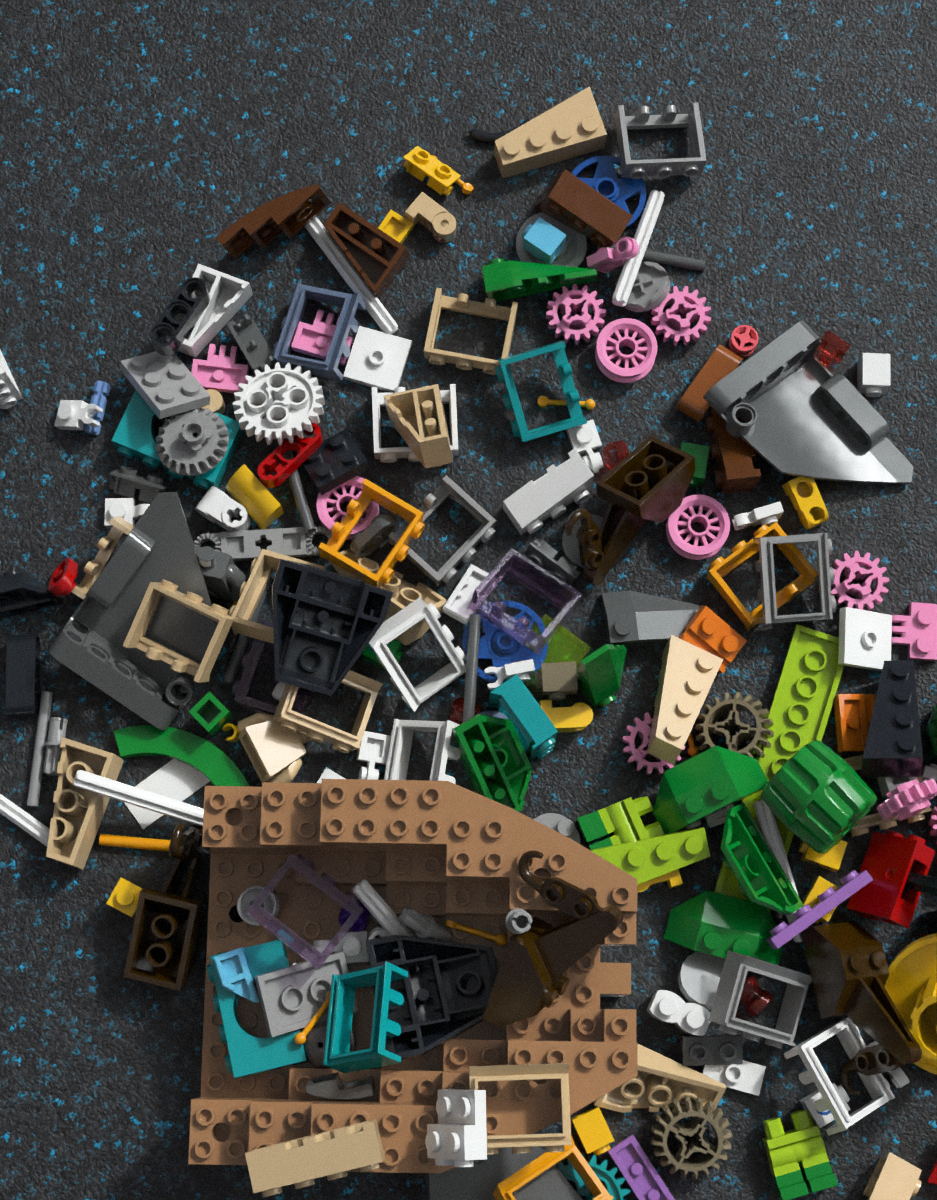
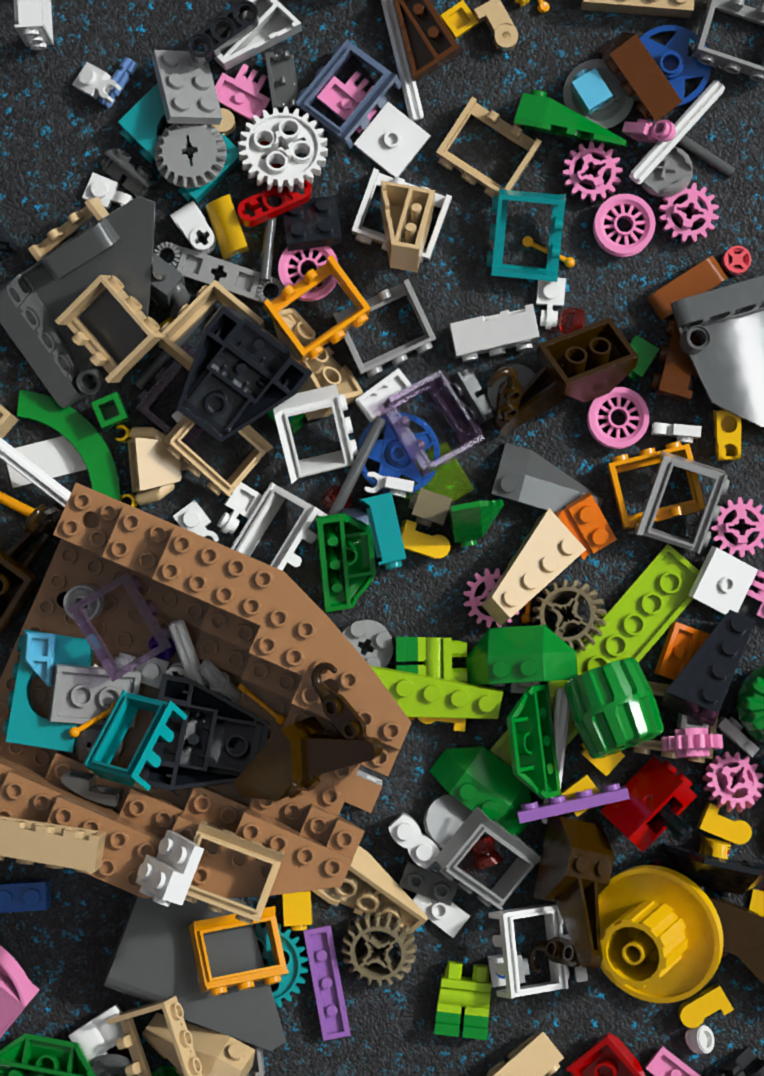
camera: 25 degrees right, 10 degrees up
red plate [48,557,79,597] -> none
light grey plate [178,419,212,451] -> none
dark grey plate [350,513,400,559] -> none
light grey axle [505,908,533,934] -> none

